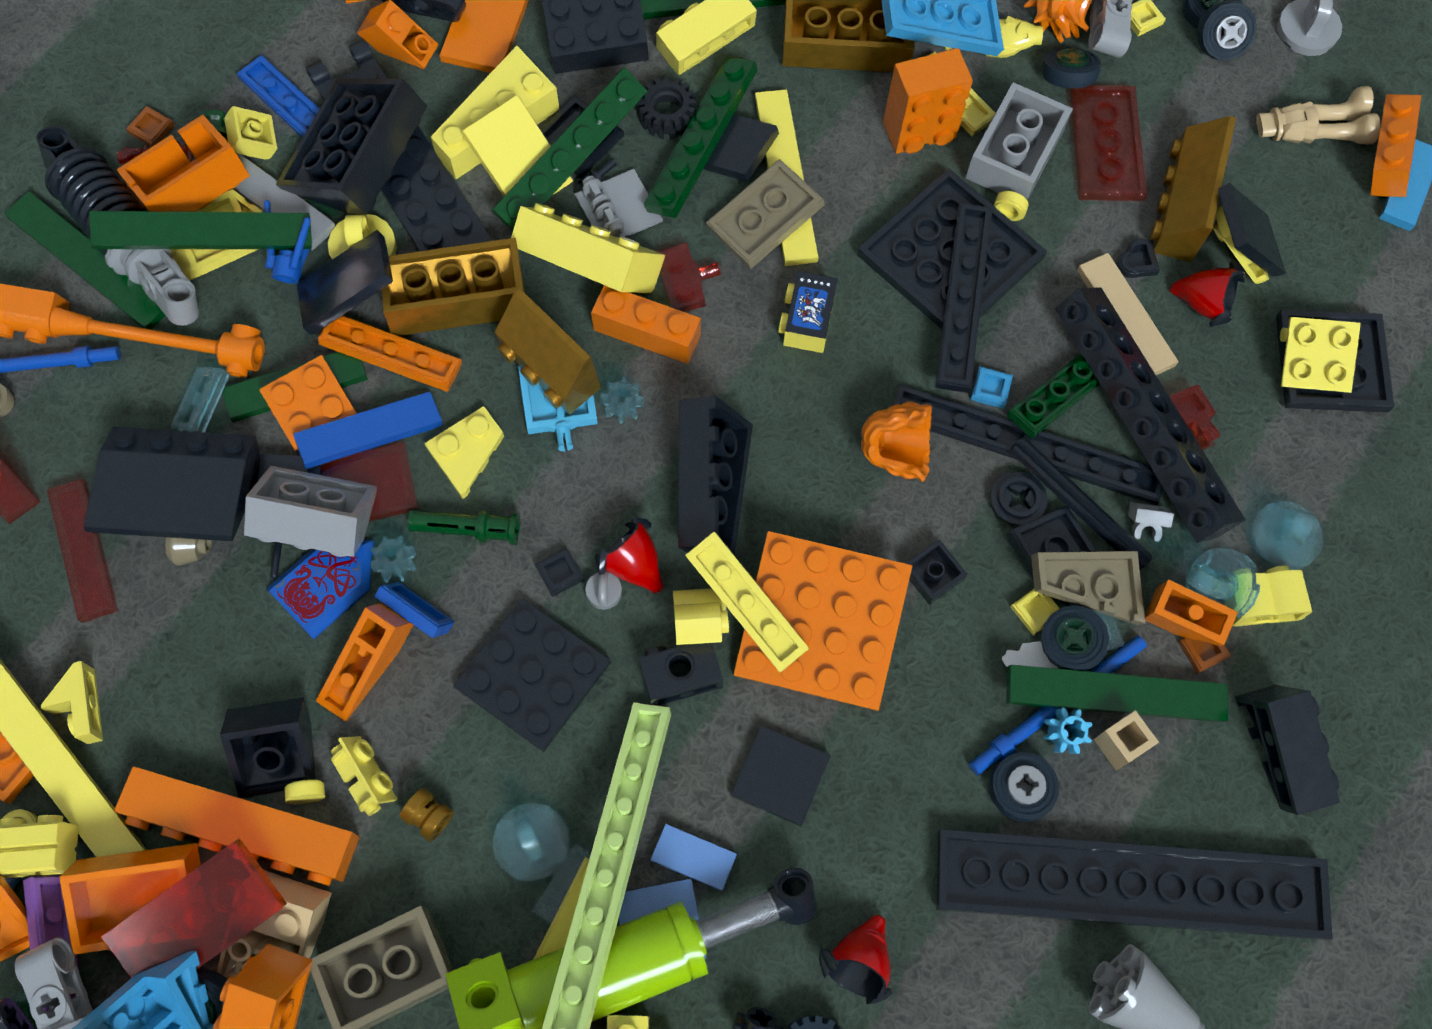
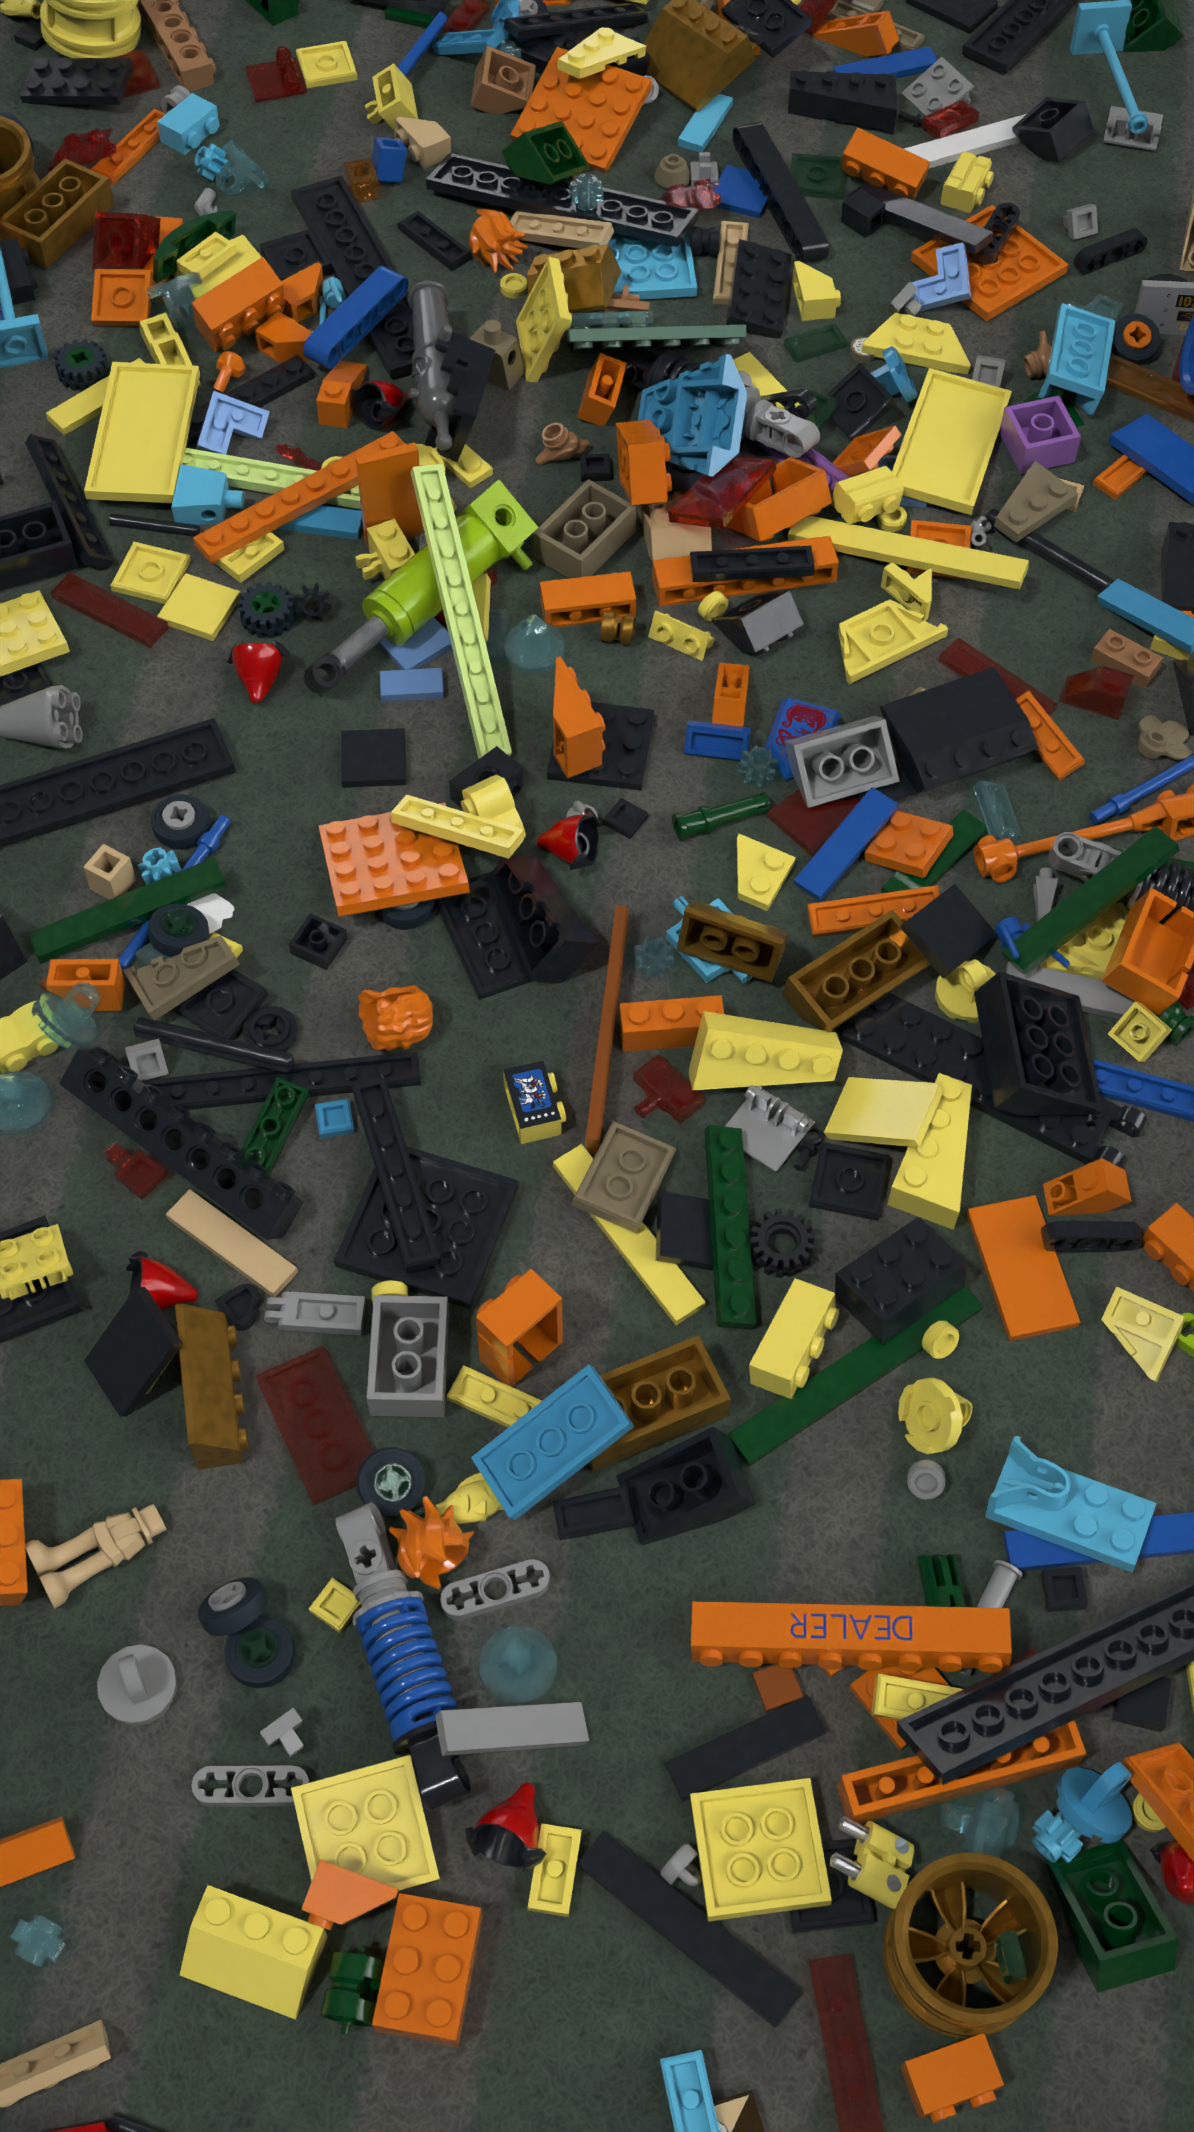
camera: 155 degrees right, 10 degrees down
dark green plate [491,67,648,232] -> none
none -> light grey hinge [264,1291,366,1336]
none -> black tile [435,871,533,1000]
none -> orange brick [540,572,636,629]
none -> orange slope [553,656,605,778]
none -> dark orange tile [585,905,629,1155]
none -> black tile [690,545,815,582]
none -> light yellow wing [838,599,948,684]
none -> orange tile [1016,690,1085,781]
none -> light grey piece [1033,868,1059,921]

